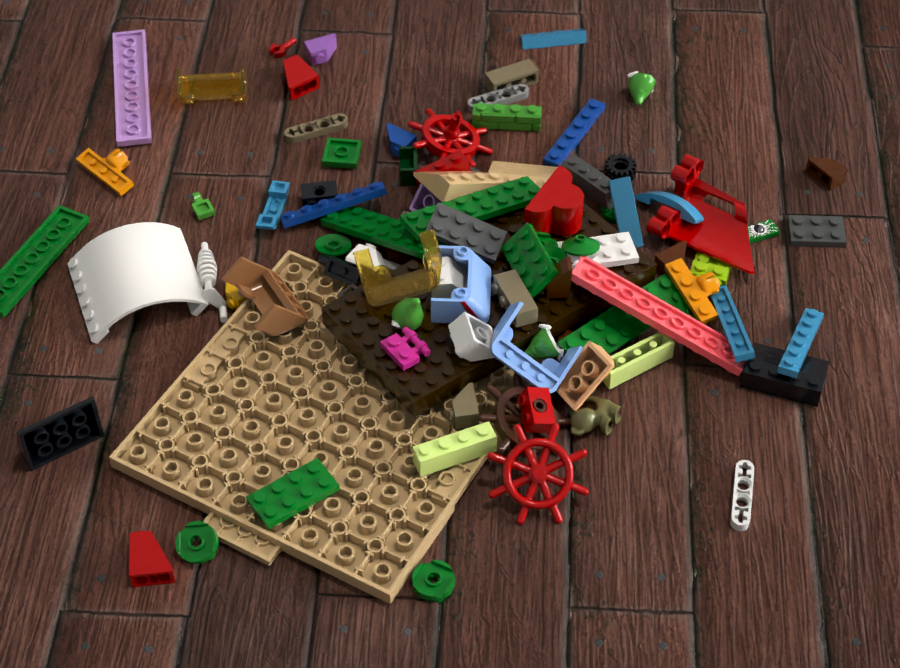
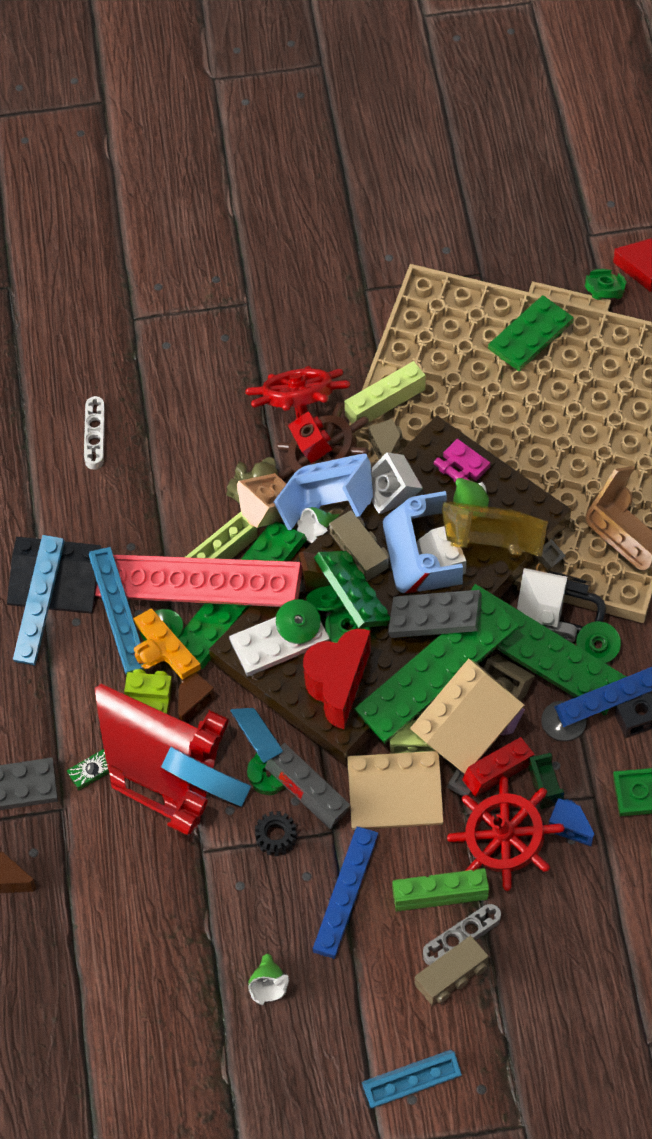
camera: 170 degrees right, 10 degrees up
green plate [412,560,455,603] -> none
none -> dark grey dish [541,701,586,742]

